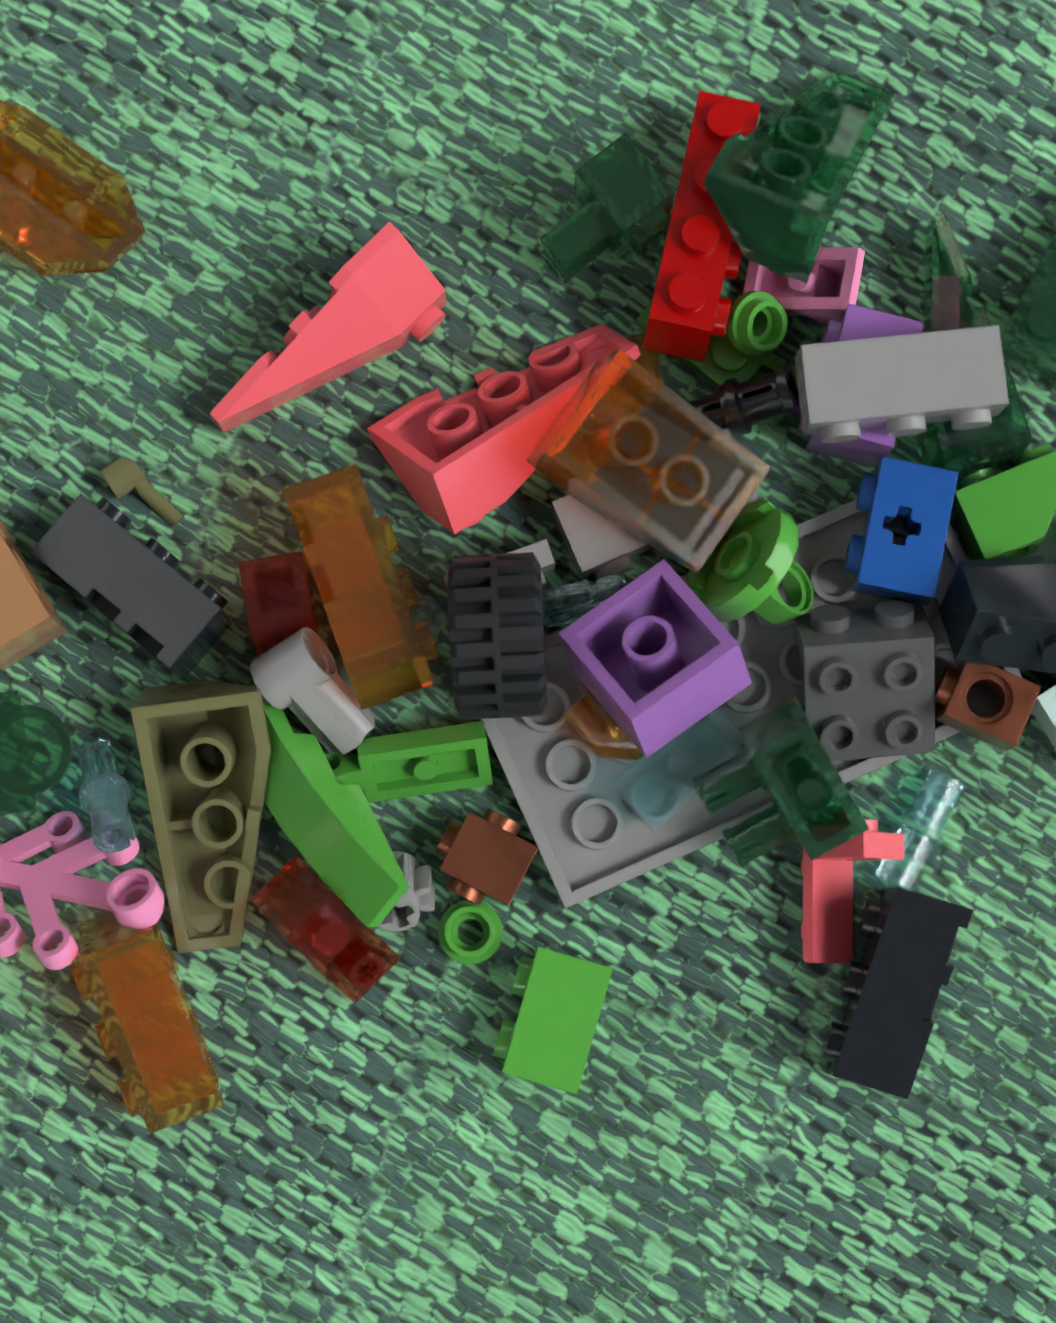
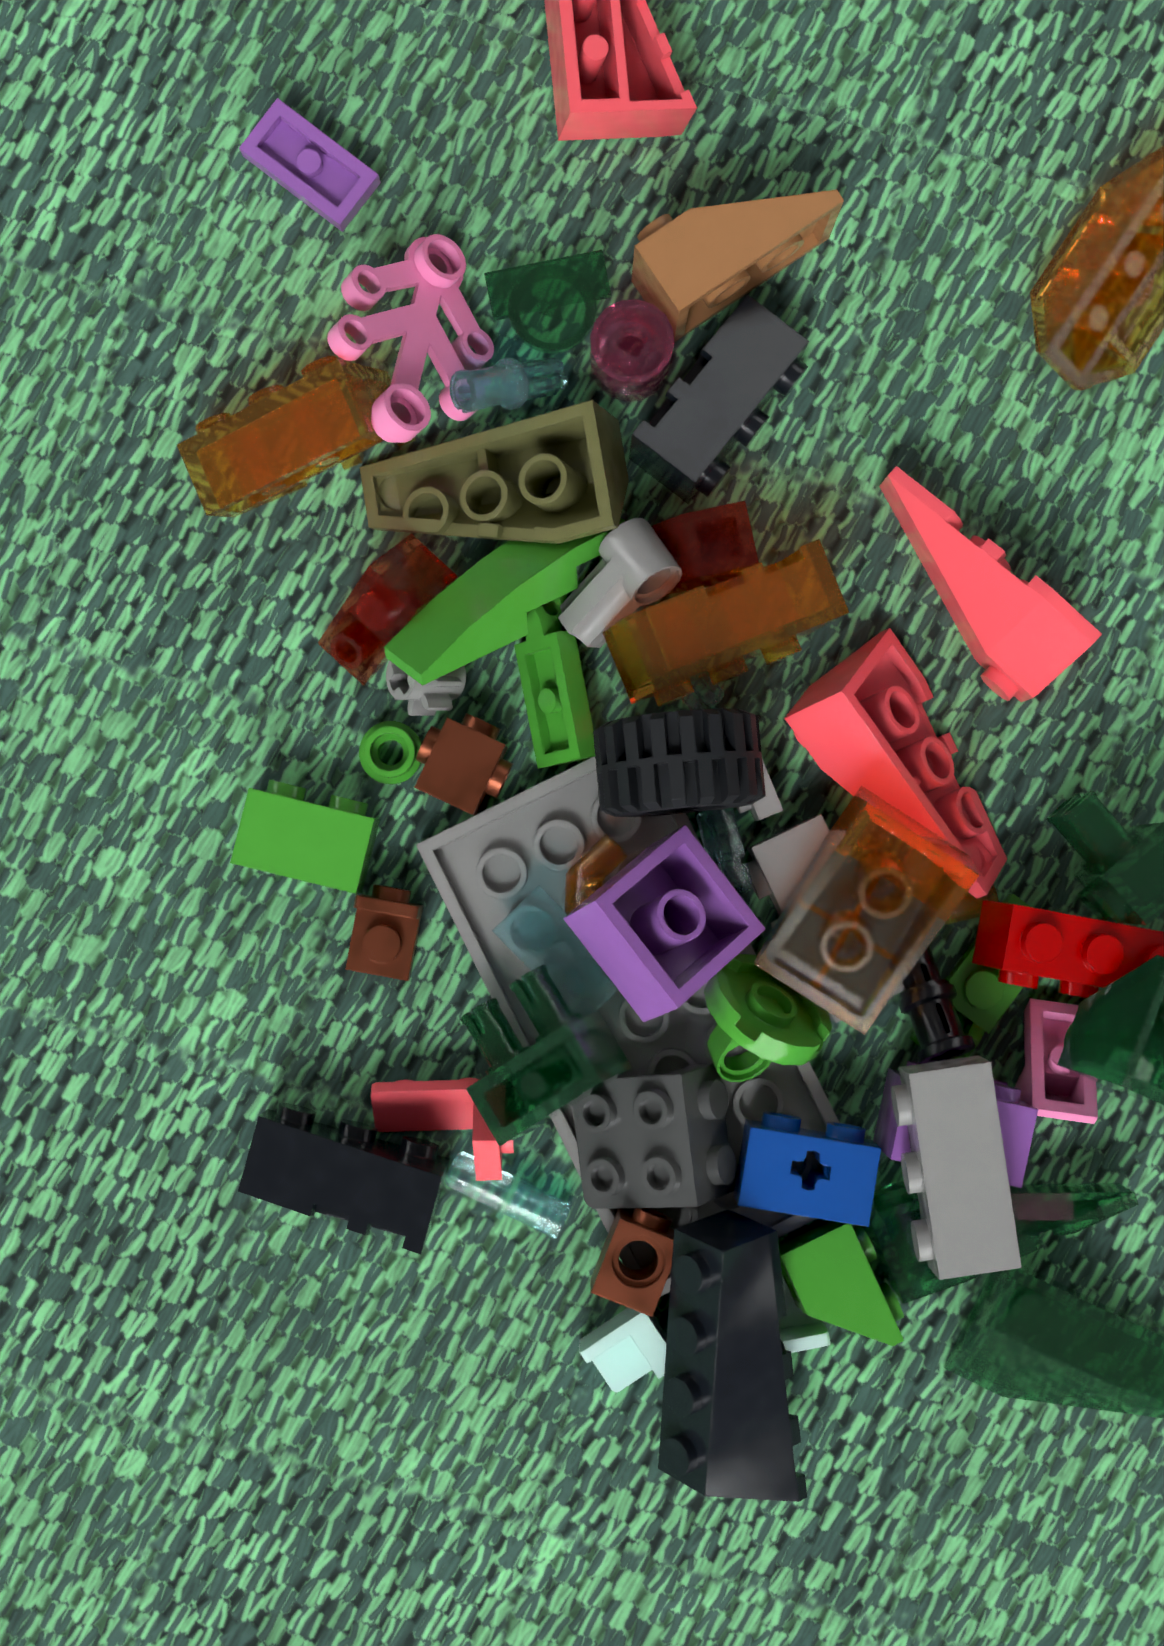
camera: 90 degrees right, 5 degrees up
olive hand [101,457,184,527] -> none
bright green plate [727,290,788,355] -> none
none -> copper bracket [345,884,423,981]
none -> clear pink wheel [590,299,675,402]

